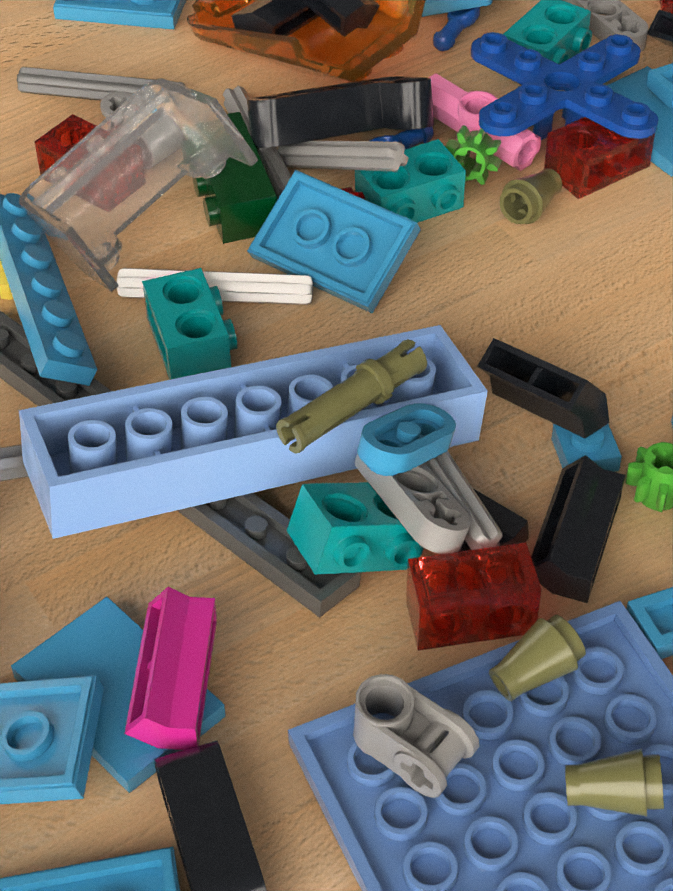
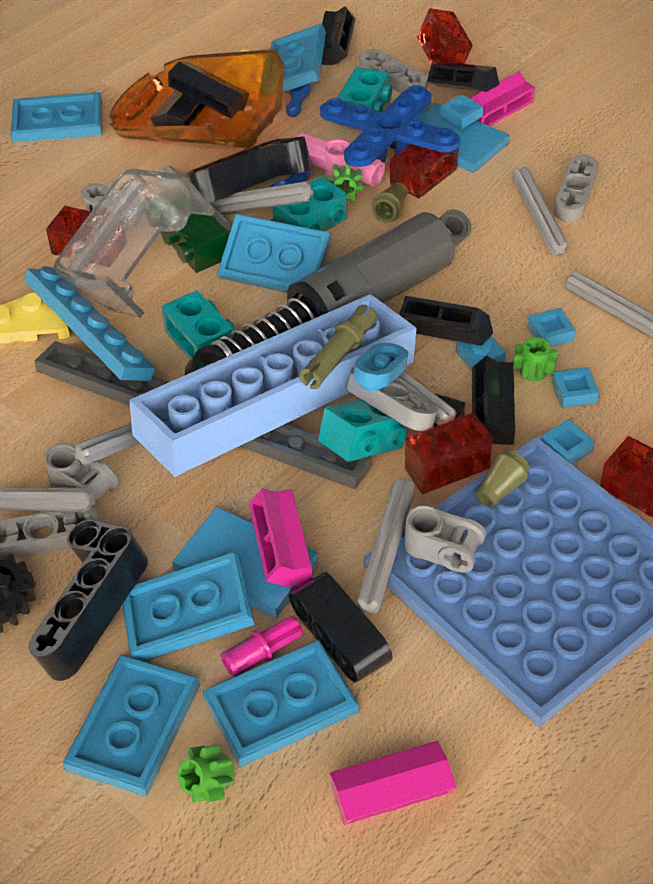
camera: 15 degrees left, 0 degrees up
axle [17,67,187,109] -> none
white axle [117,268,313,305] -> none
olive cone [565,748,664,817] -> none
none -> dark grey piece [184,209,471,375]
none -> dark pink axle [220,616,303,677]
none -> light grey axle [357,478,415,614]

